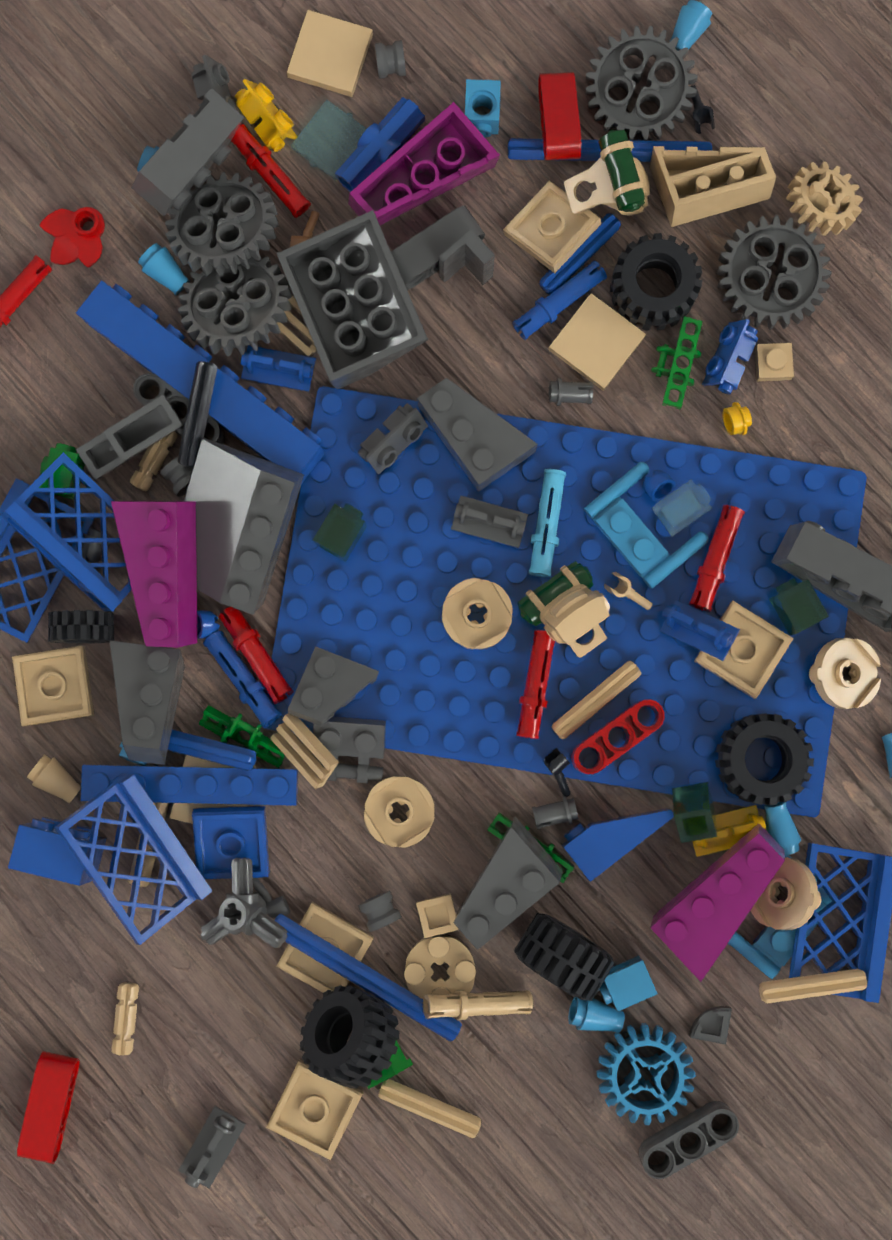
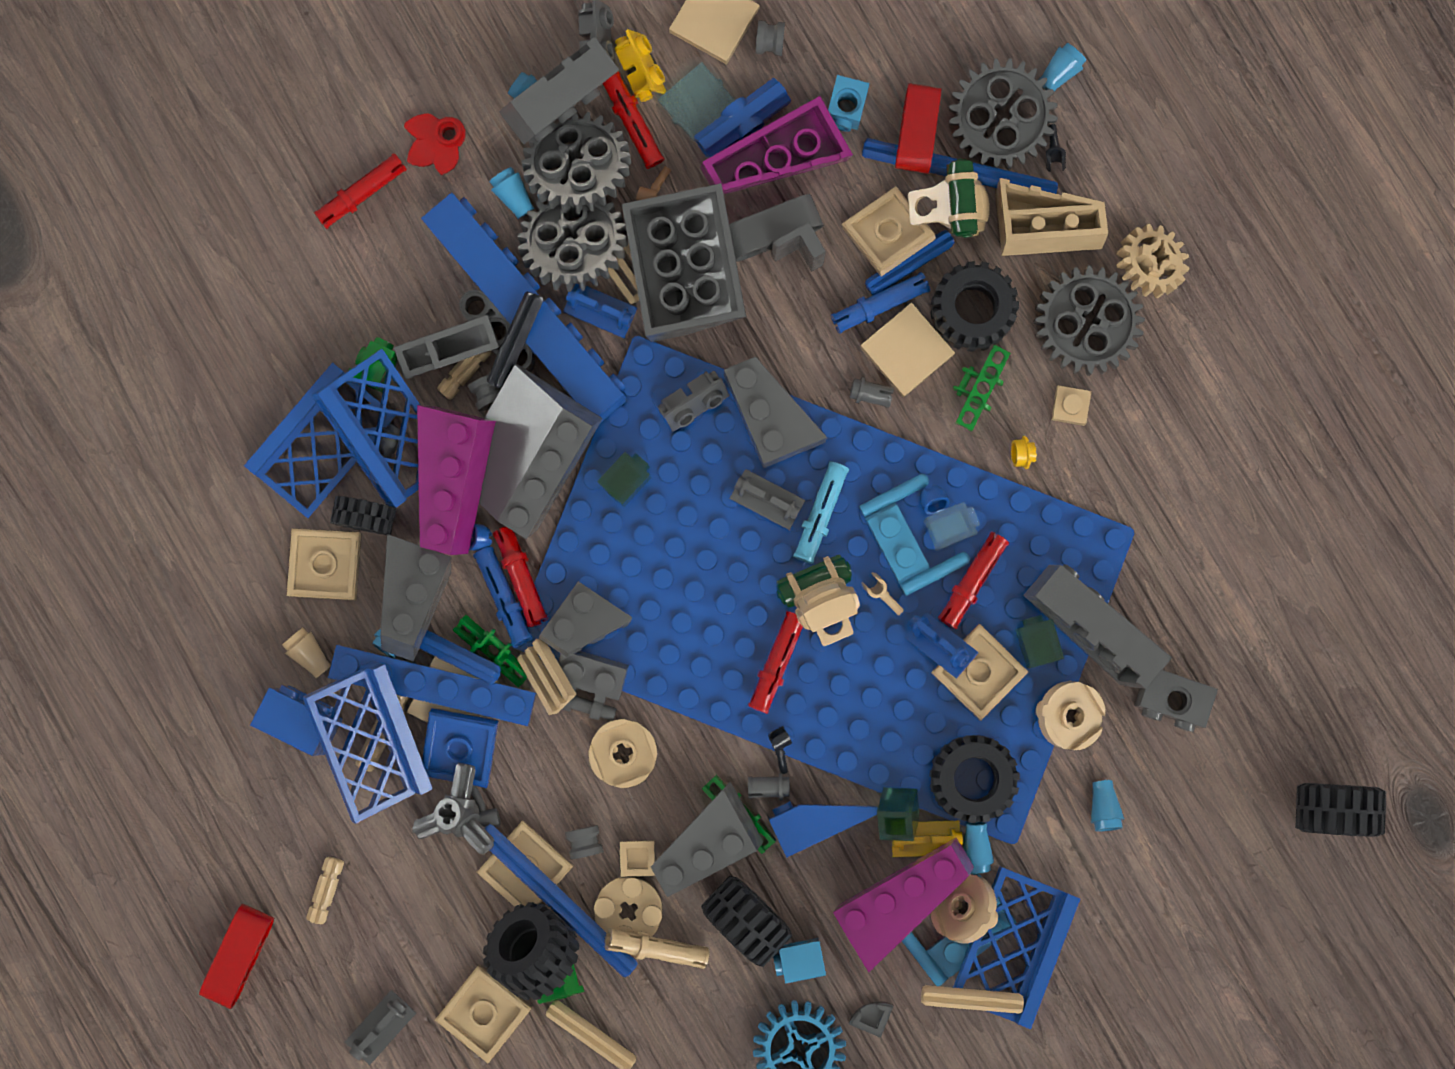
camera: 10 degrees right, 0 degrees up
tan plate [442,578,513,650] -> none
tan axle [551,661,641,739] -> none
dark azure cone [568,997,625,1033] -> none
red beam [571,699,665,774] -> none
blue hinge [702,319,758,395] -> none

